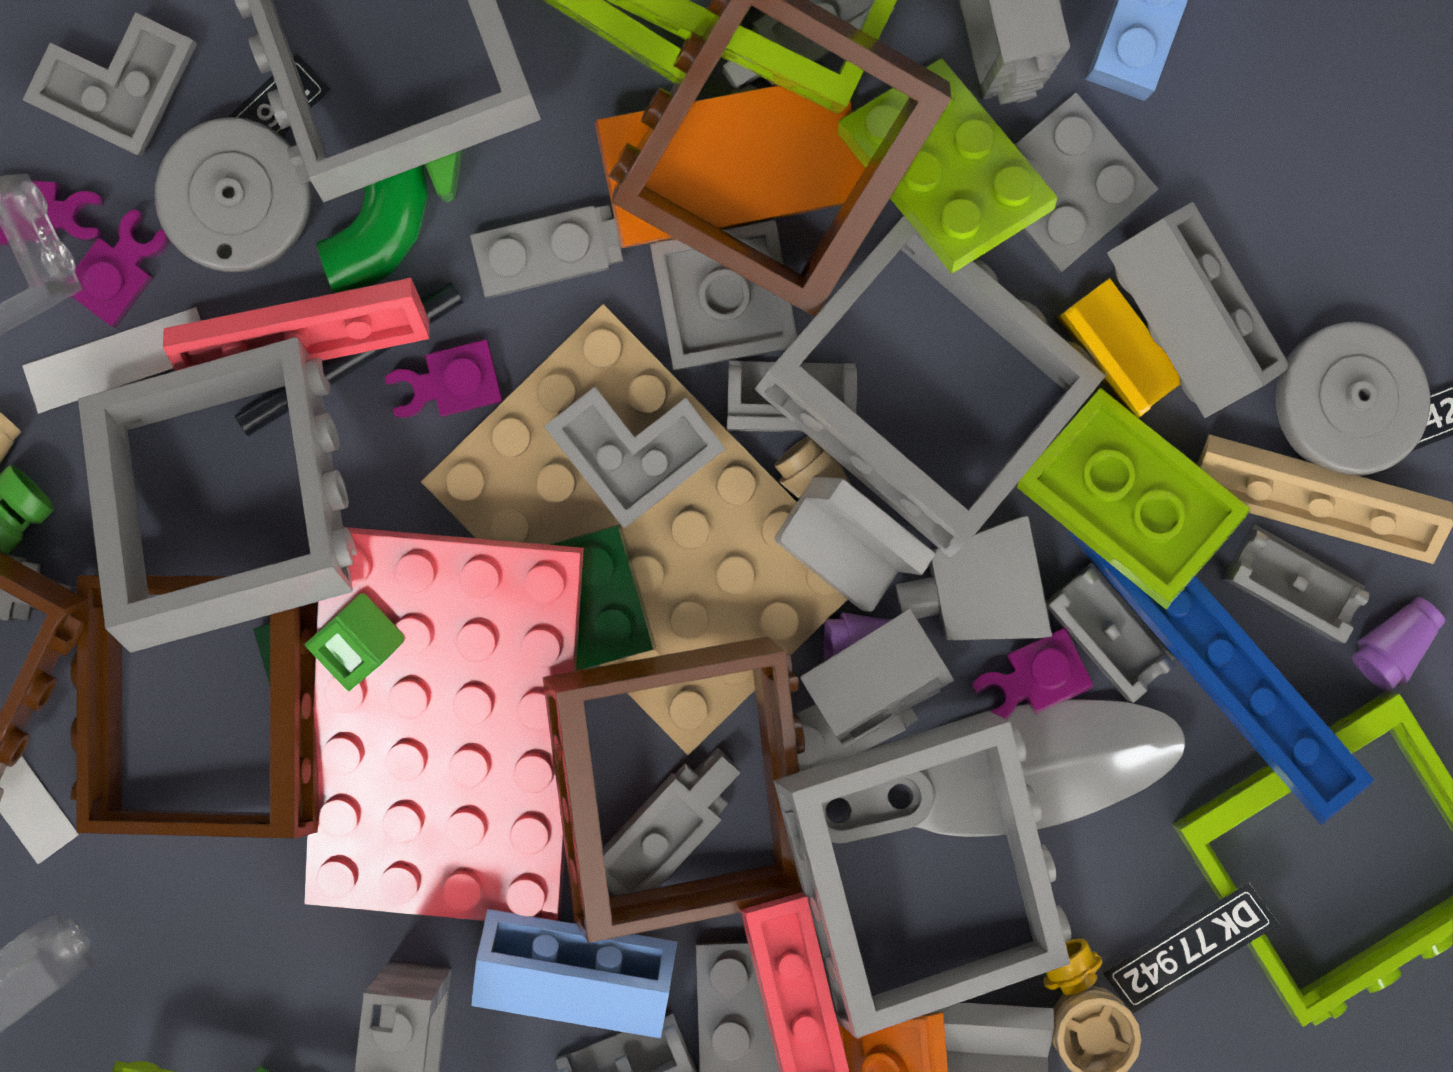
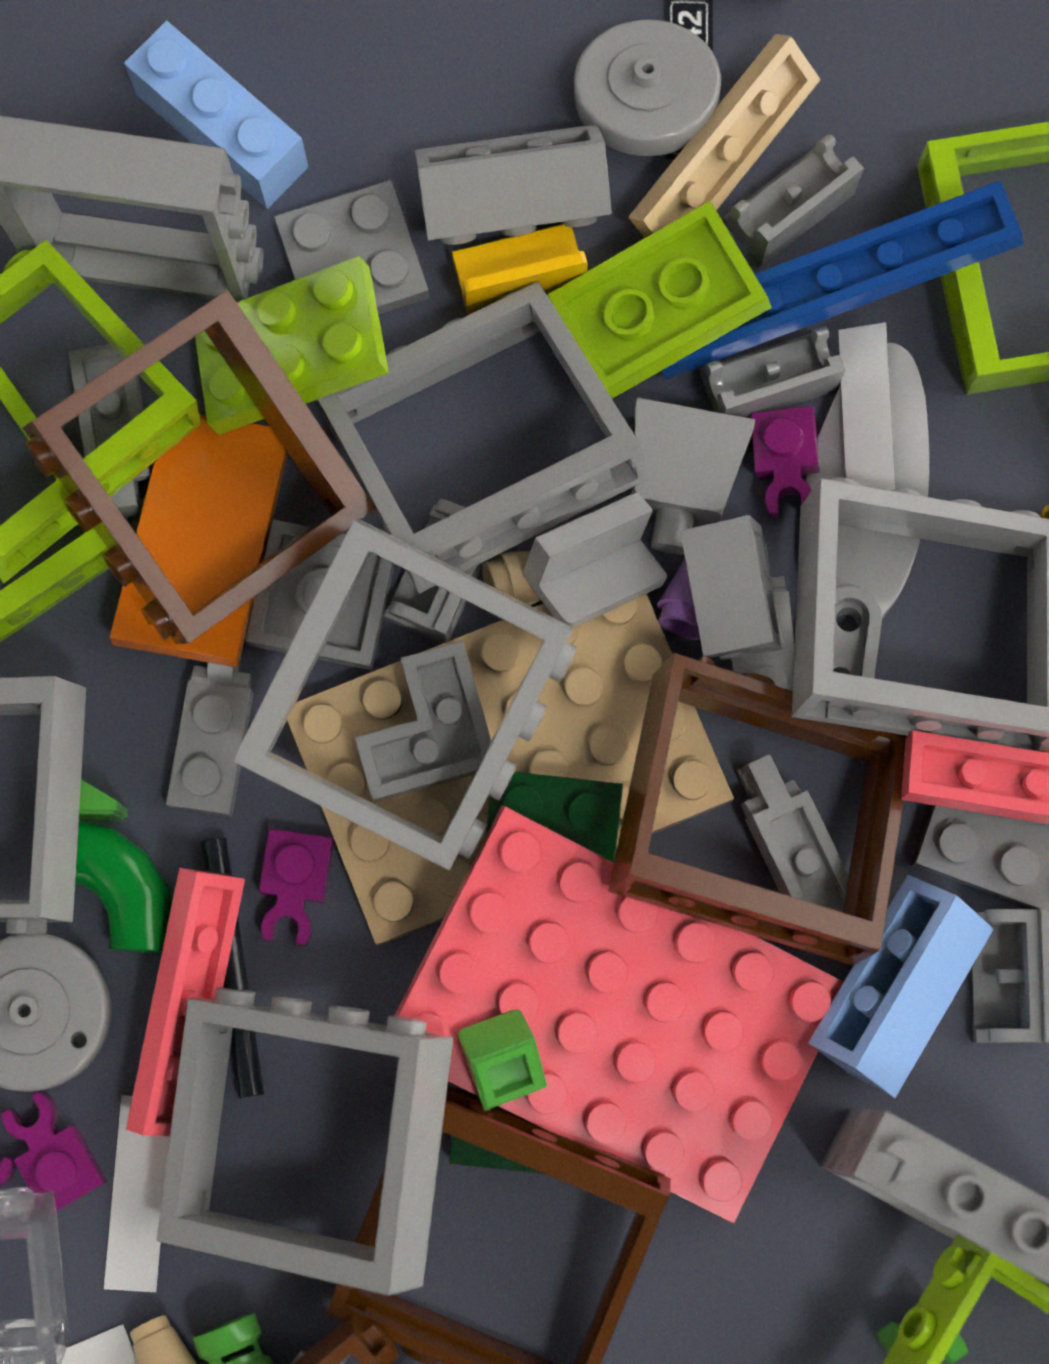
camera: 65 degrees left, 10 degrees down
medium lavender cone [1352,597,1445,691] -> none
none -> light grey window [233,519,577,870]
none -> white sticker [838,322,895,490]

